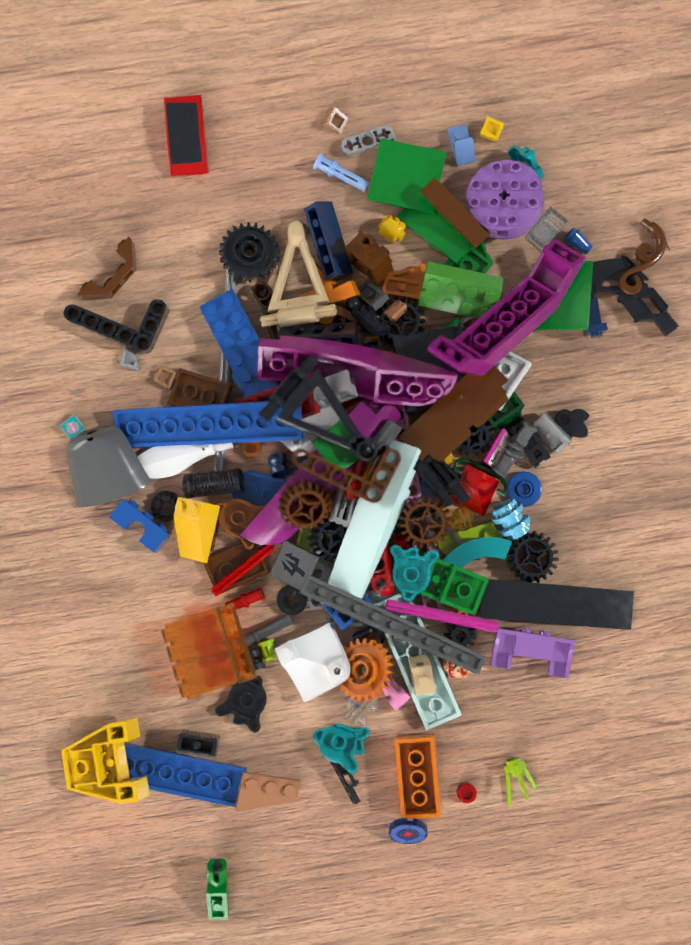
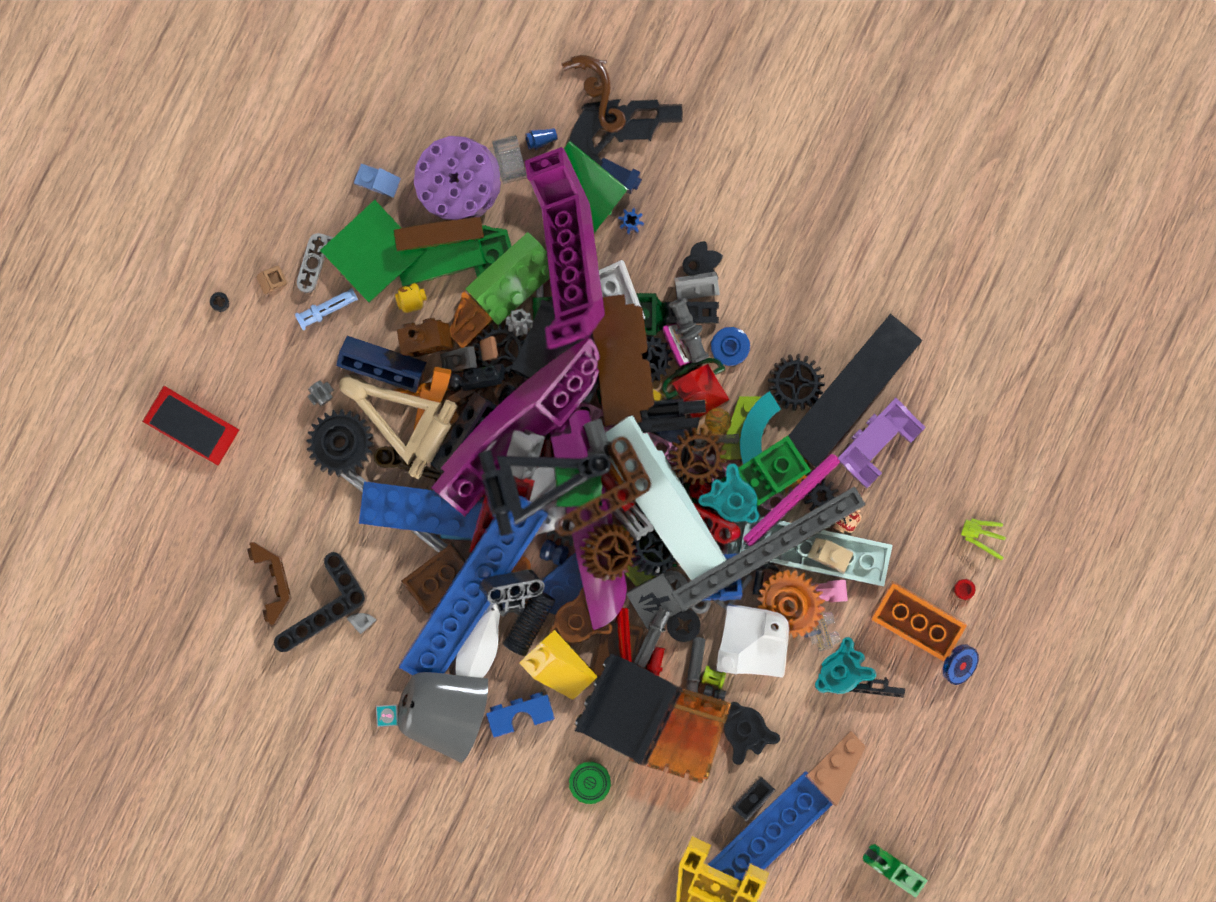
camera: 50 degrees left, 0 degrees up
black gear [151,491,178,521] -> none
medium nougat tile [153,364,178,390] -> none
yellow plate [479,116,505,143] -> none
medium azure piece [492,498,531,540] -> none
teal piece [507,145,544,180] -> none
none -> black bush [210,292,229,312]
none -> dark grey gear [307,380,334,406]
none -> black piece [479,570,545,616]
none -> light grey gear [506,309,532,336]
none -> green tile [569,762,611,804]
none -> black panel [574,654,683,766]
none -> blue gear [618,208,644,235]
none -> dark grey axle [634,606,672,667]

